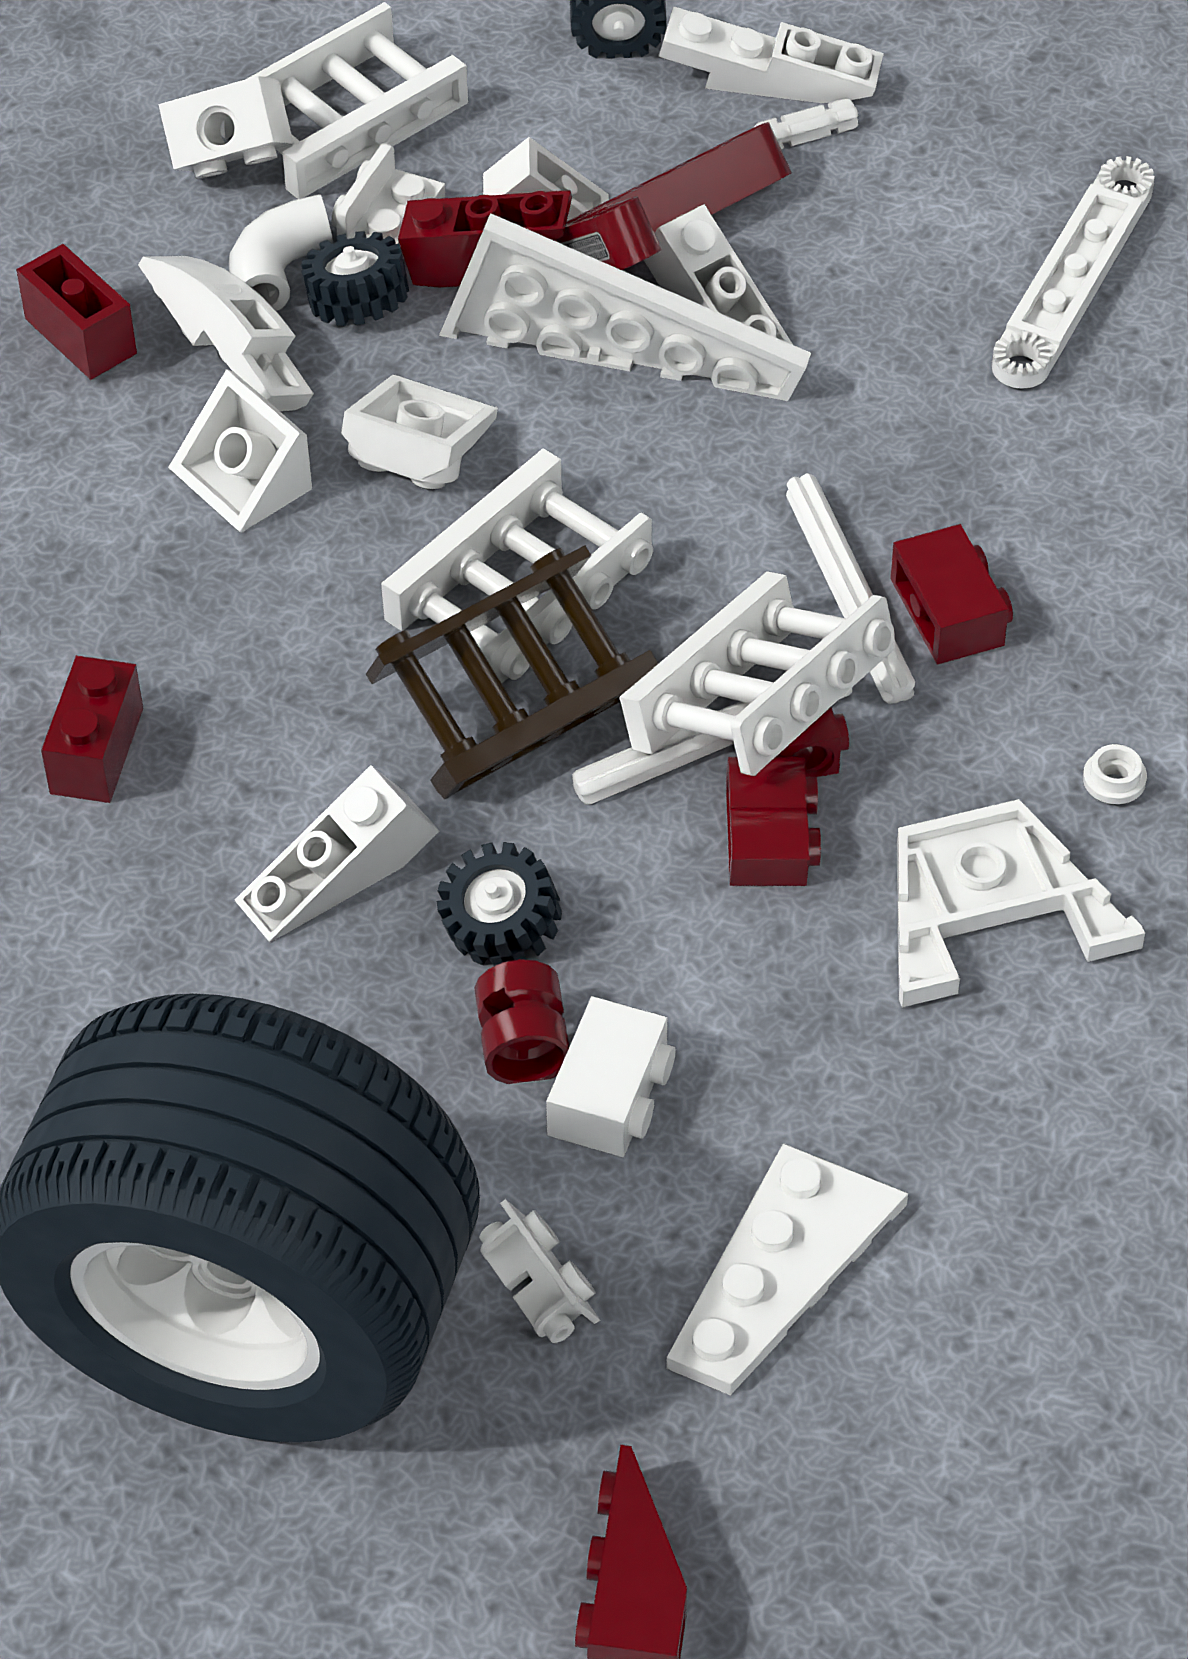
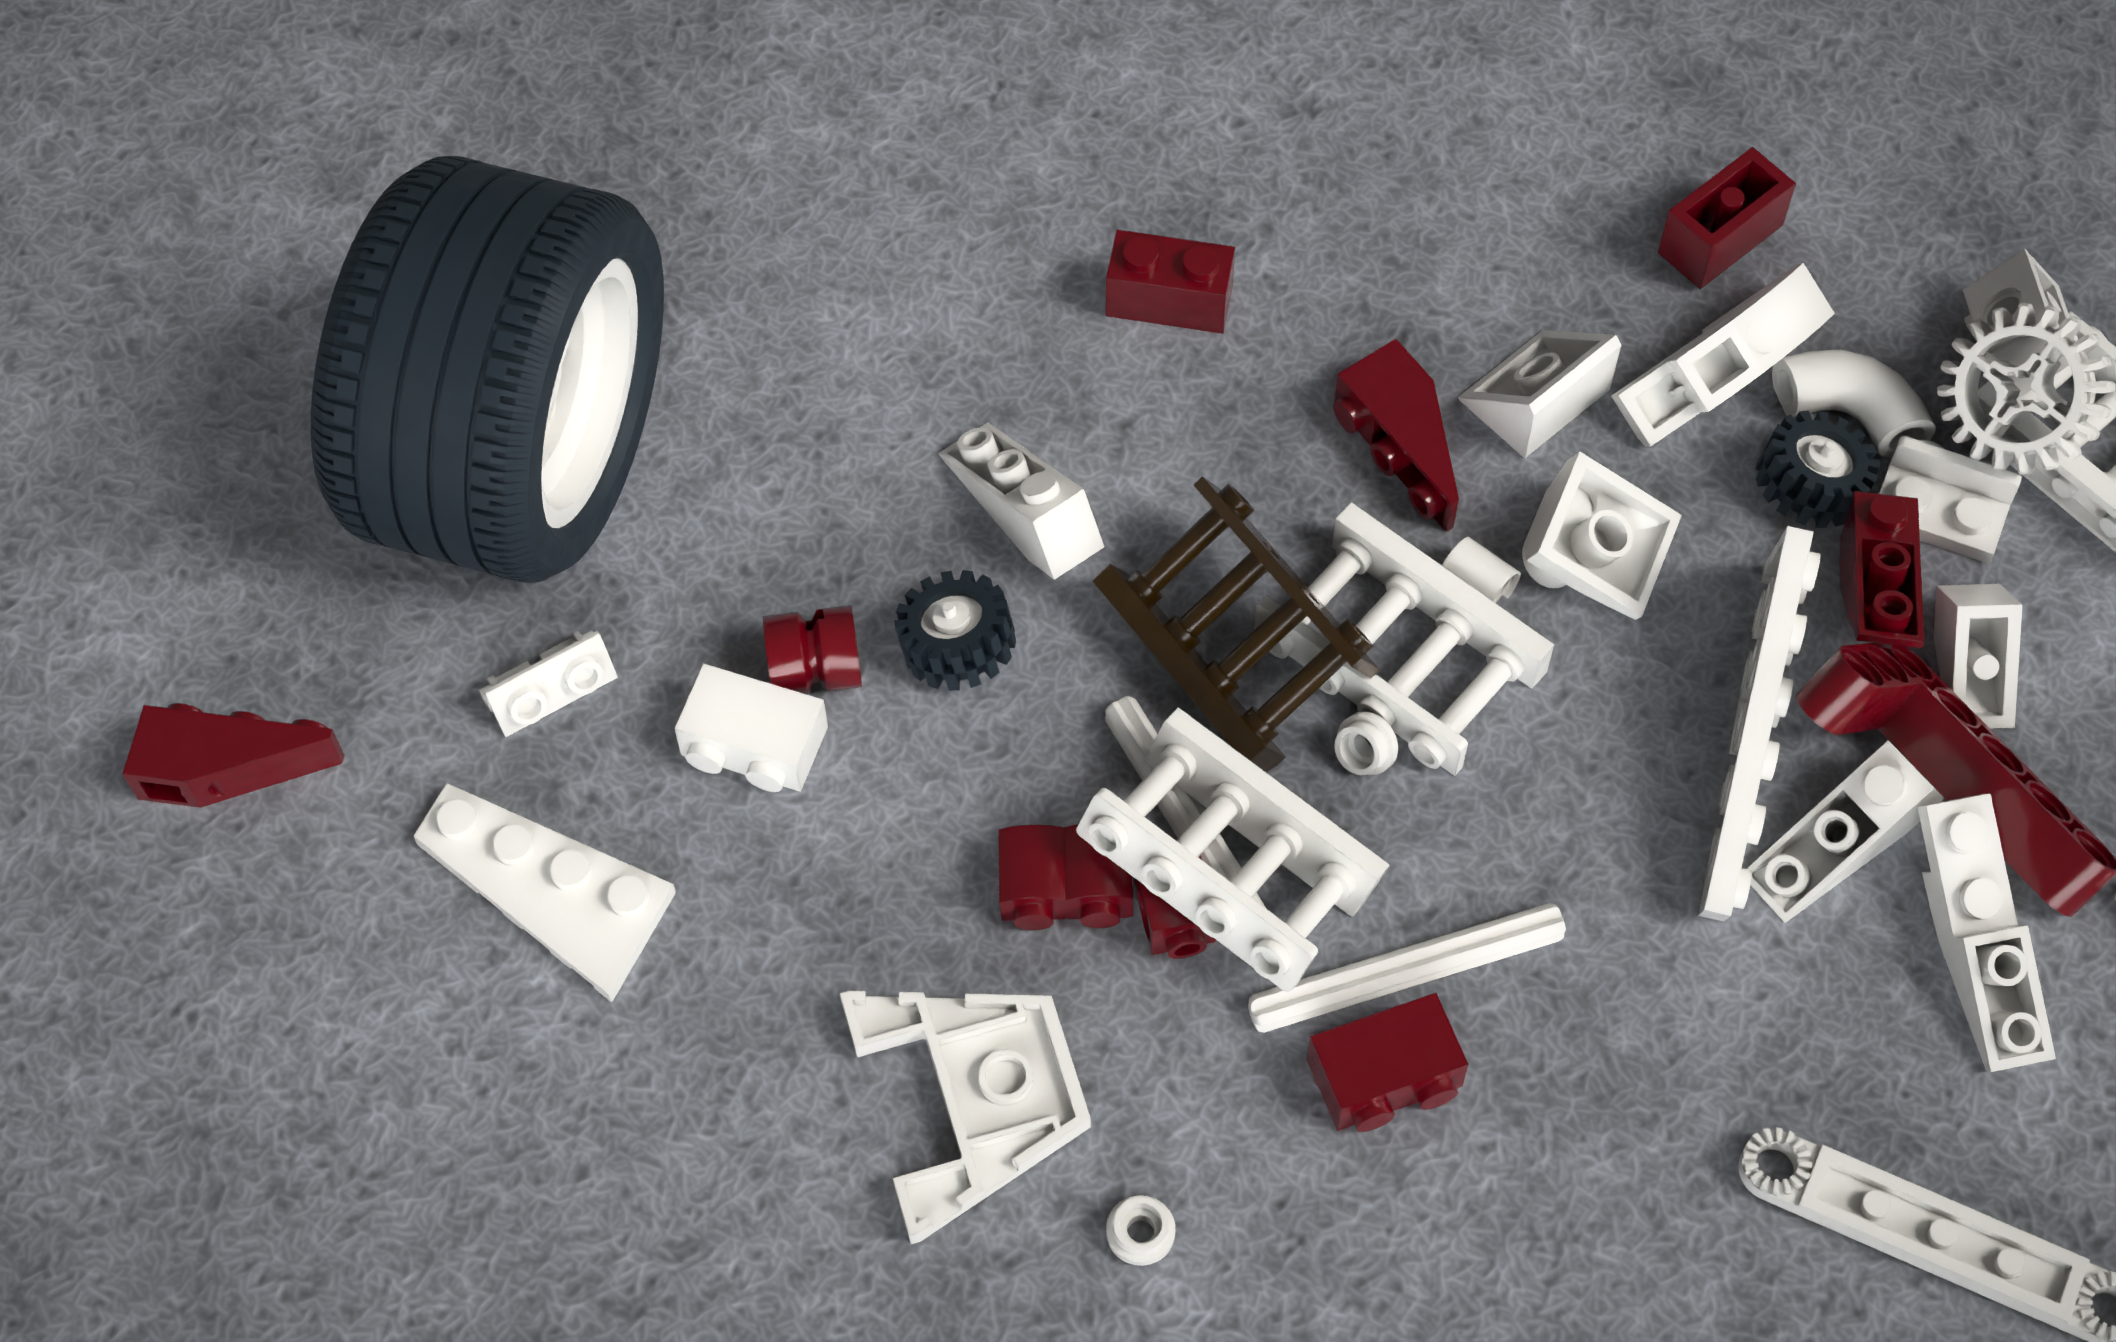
camera: 90 degrees right, 10 degrees up
none -> dark red slope [1333,339,1459,532]
none -> white plate [1334,712,1398,775]
none -> white beam [1442,537,1521,603]
none -> white slope [1917,793,2056,1072]
none -> white gear [1937,303,2115,474]

